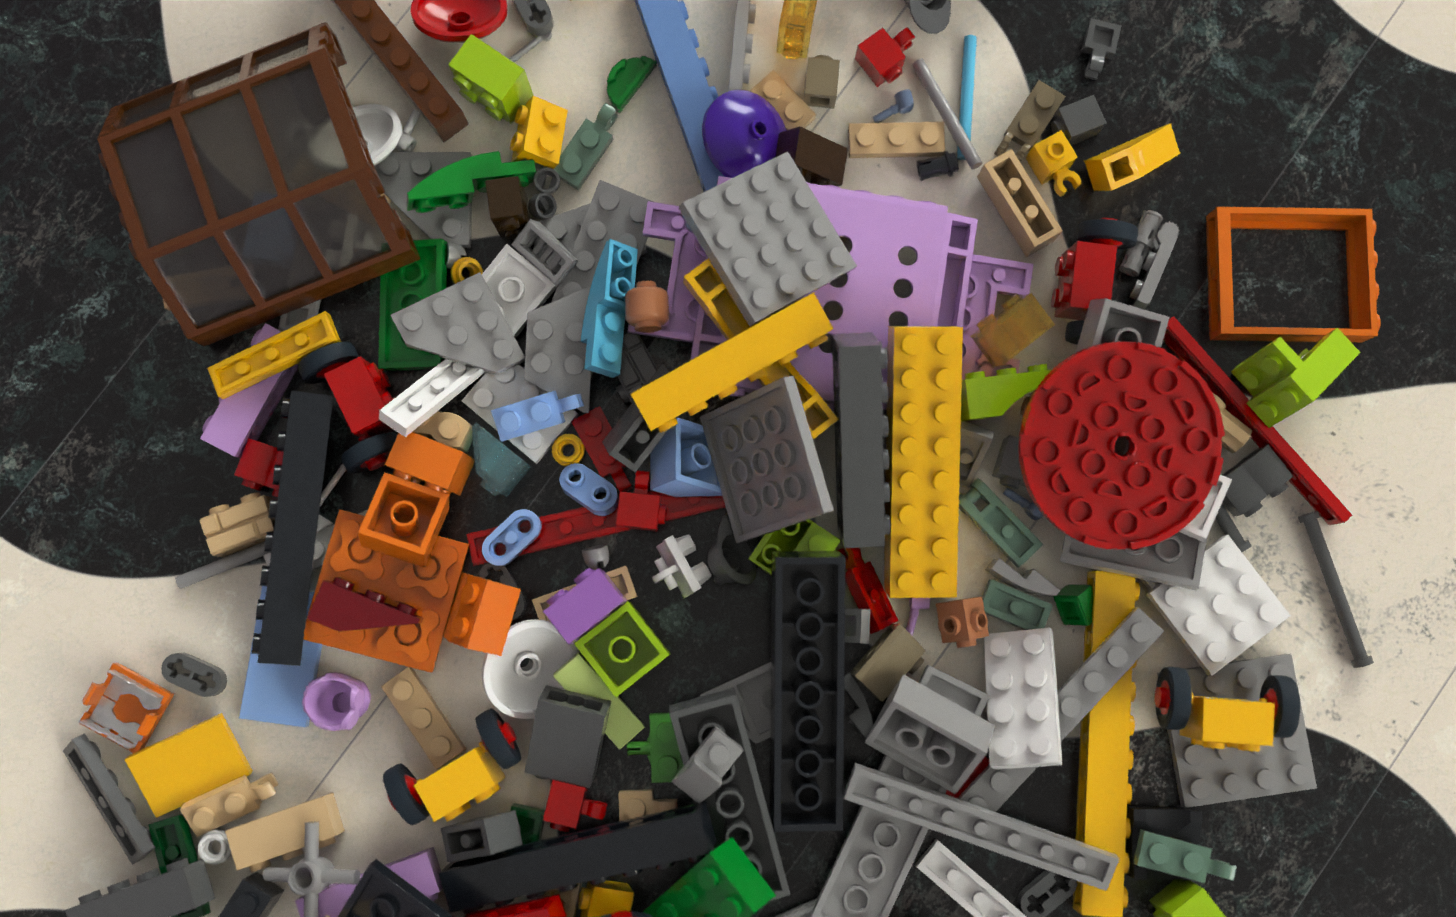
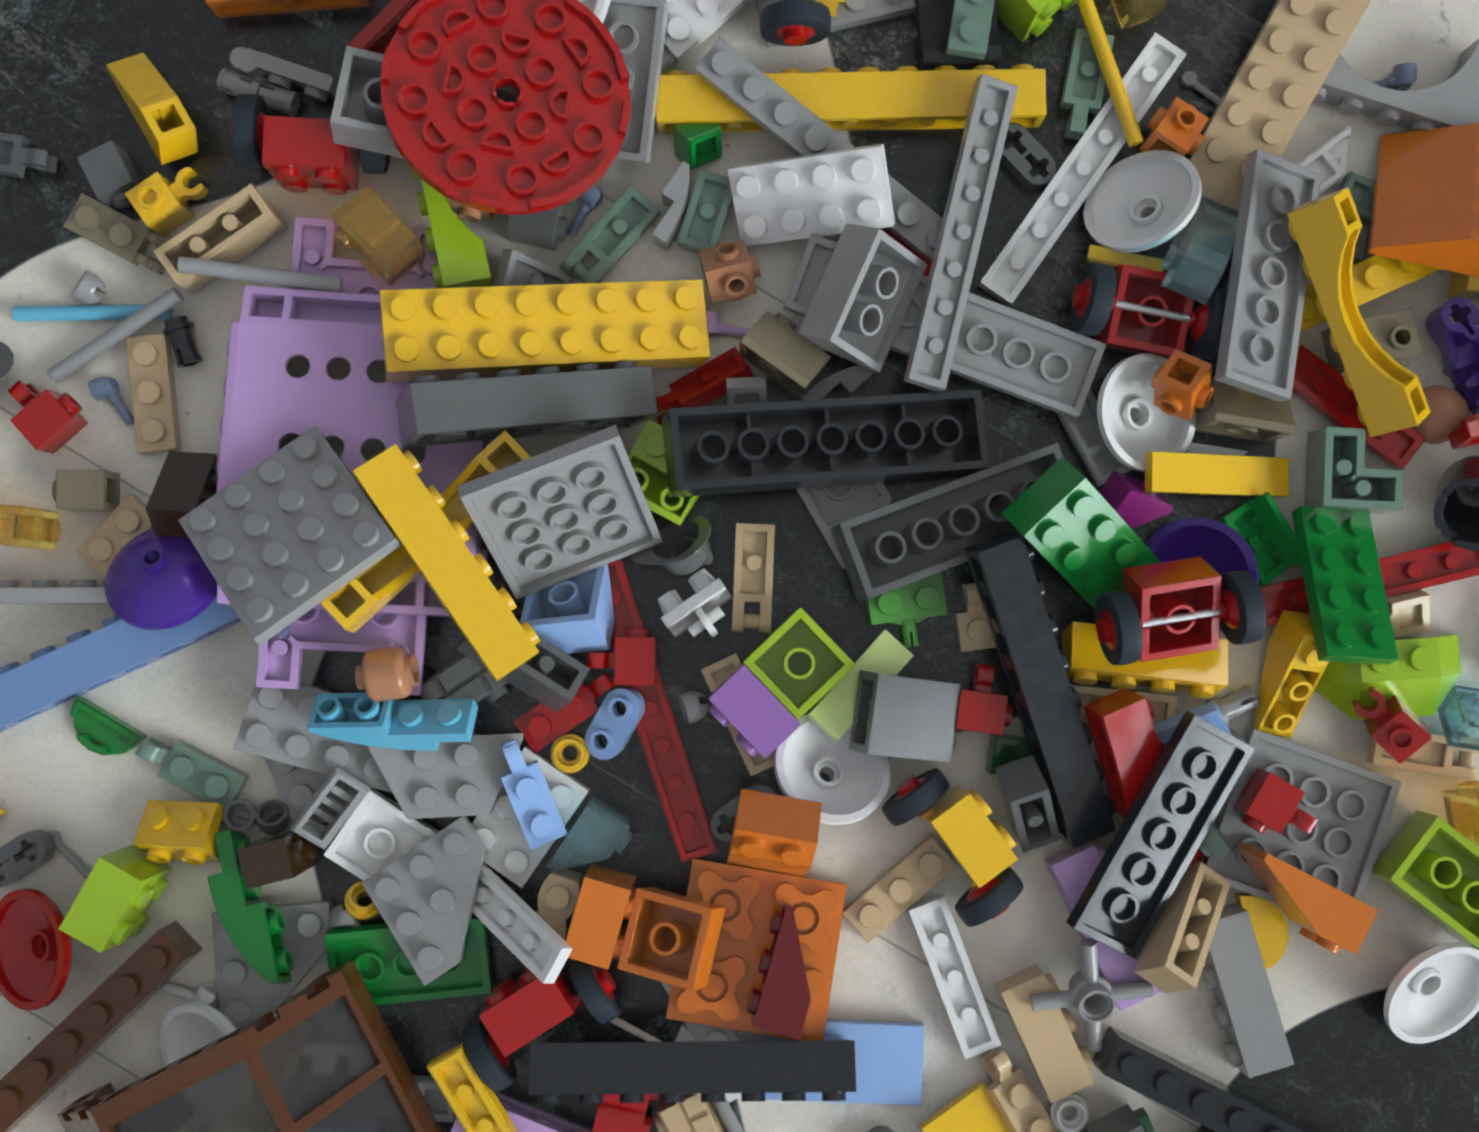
camera: 100 degrees left, 5 degrees up
lavender hair [302,672,371,731] -> none
light blue plate [482,509,542,566] -> none
light grey slope [672,727,744,804] -> none
none -> light grey hinge [71,270,106,305]
none -> light grey bar [177,256,343,292]
none -> tan plate [732,523,775,634]
none -> white plate [907,894,1002,1059]

